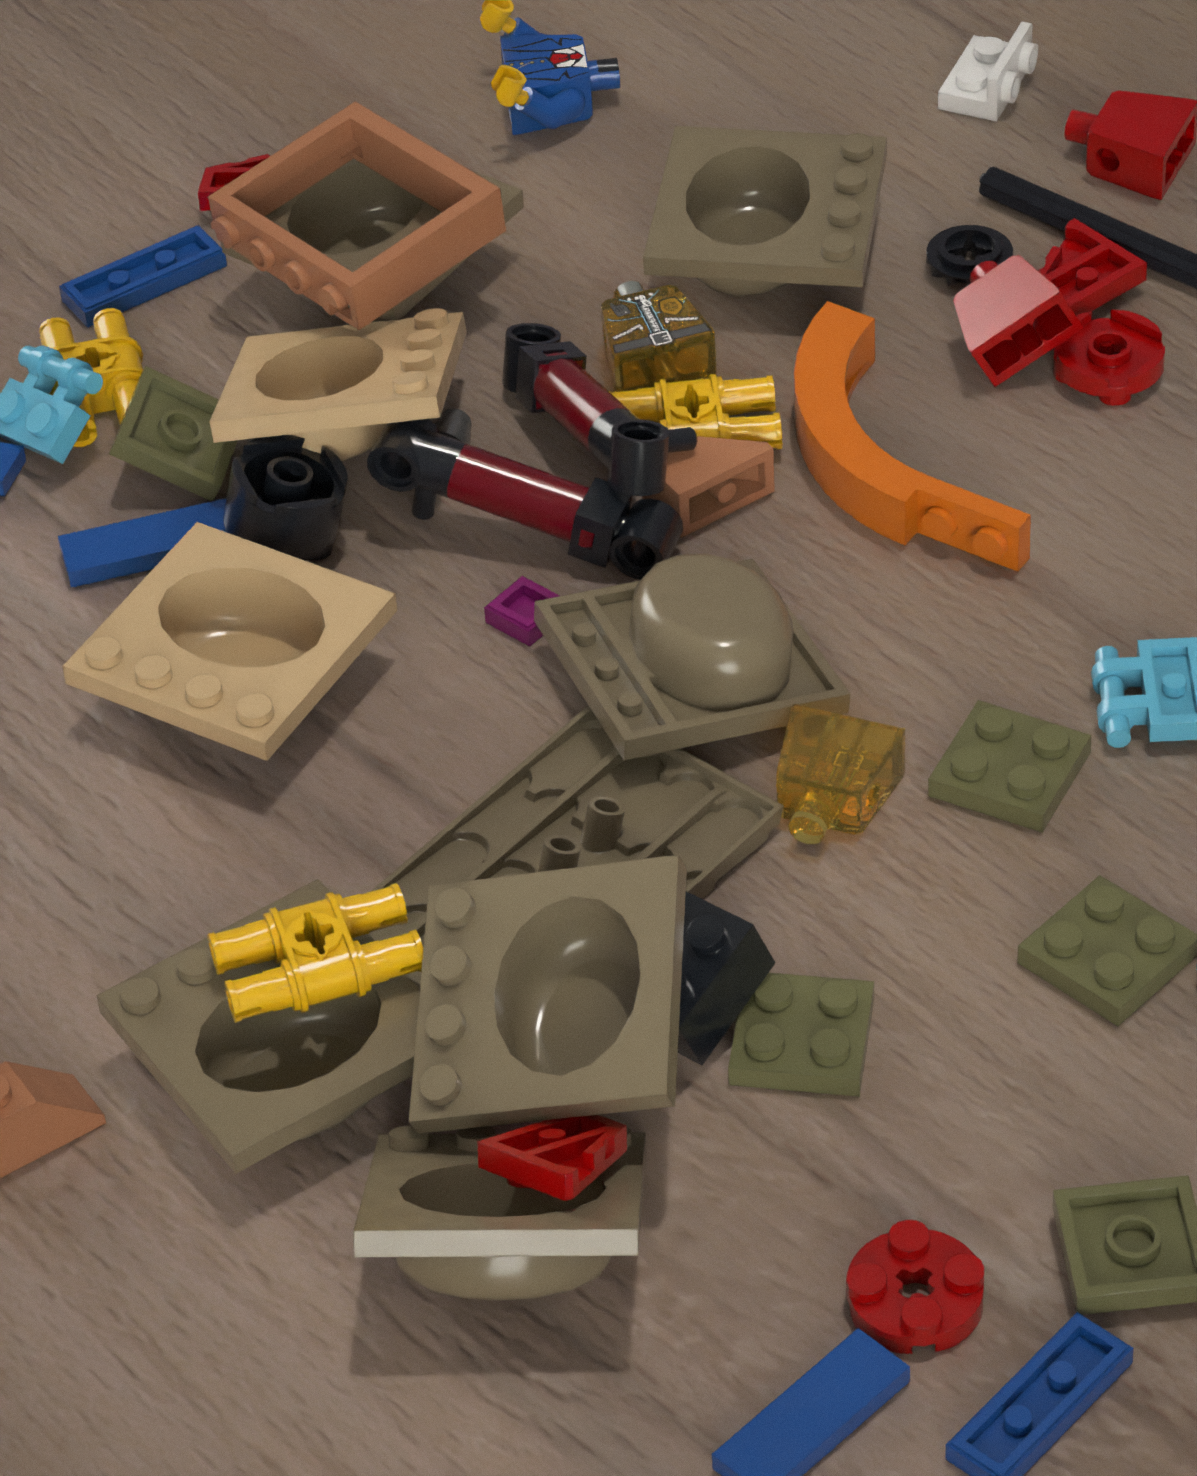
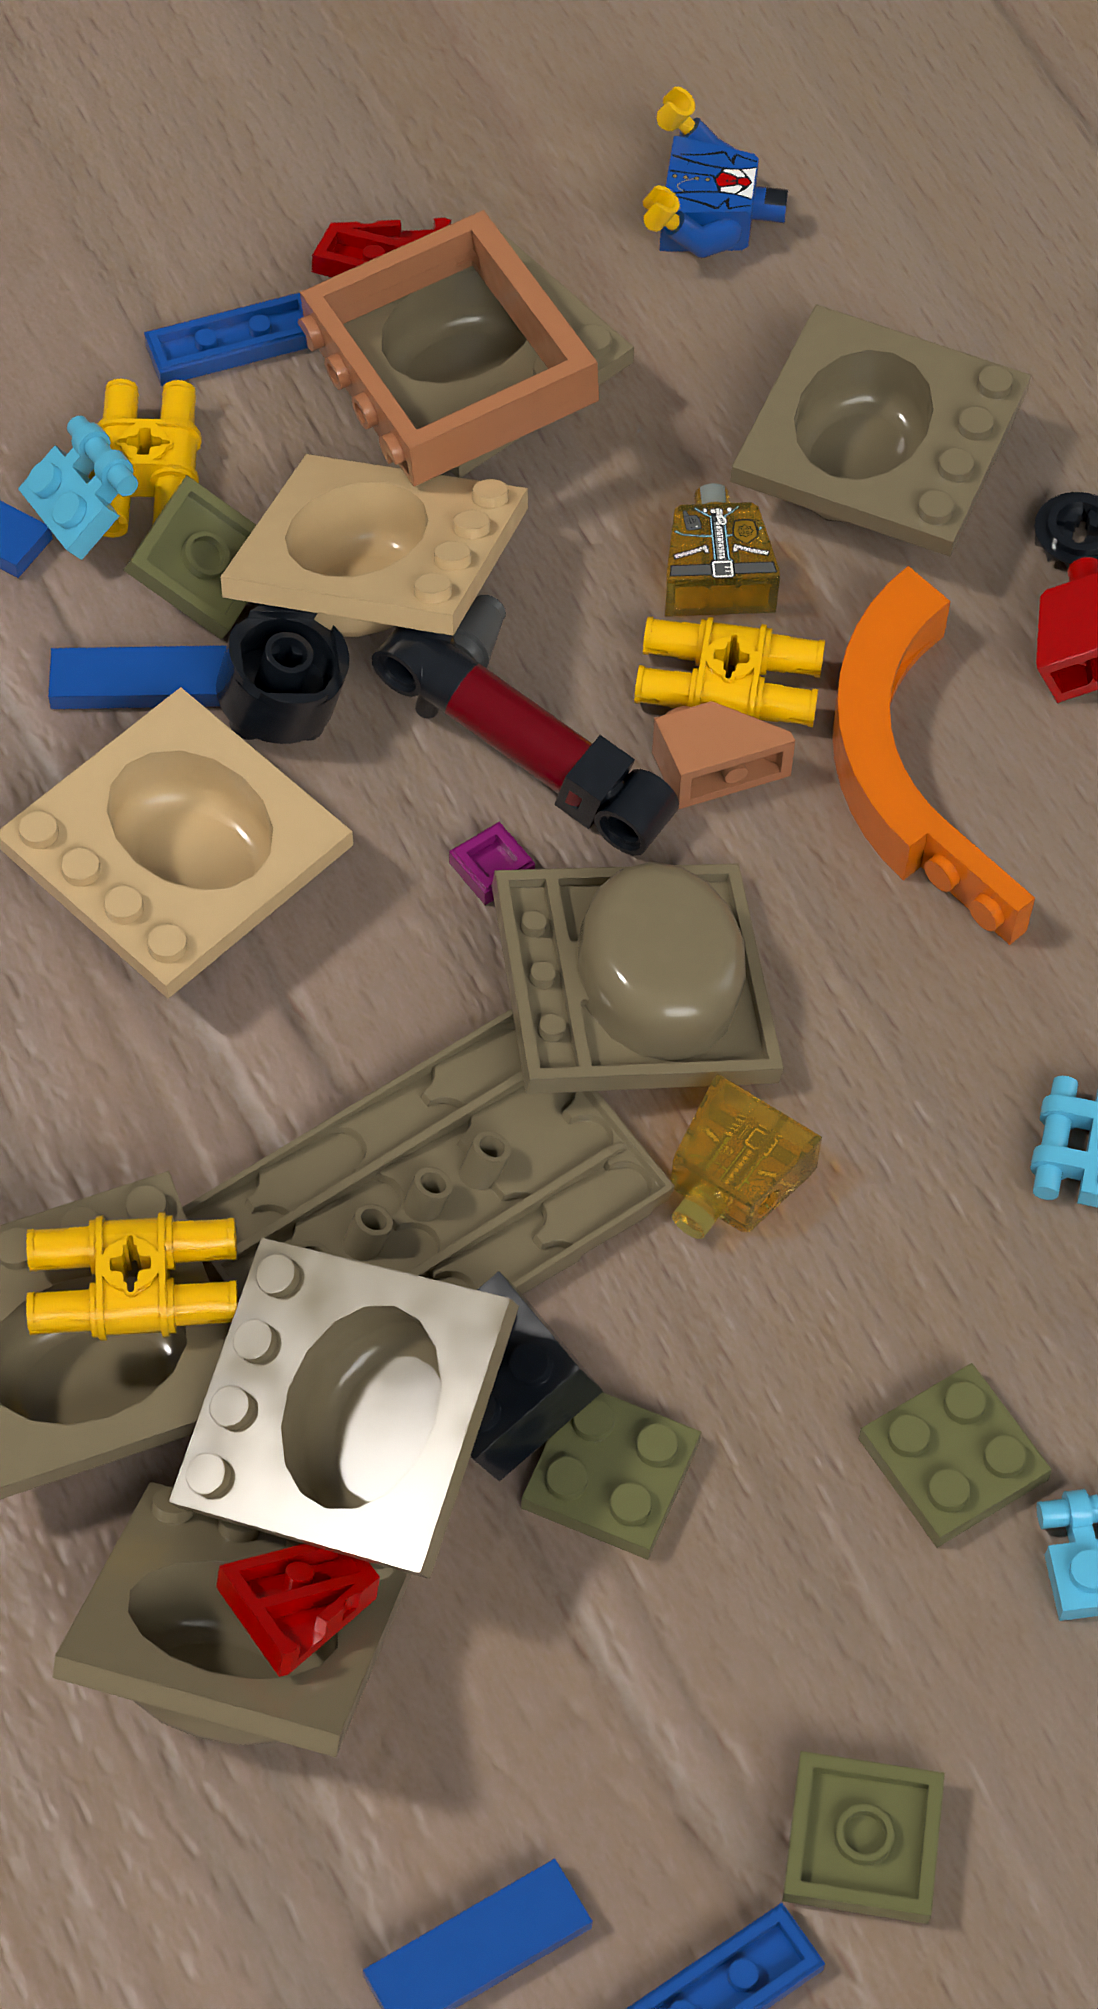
camera: 10 degrees right, 15 degrees up
black piece [502,323,698,496] -> none
red plate [846,1220,985,1354] -> none
olive plate [928,700,1092,833] -> none

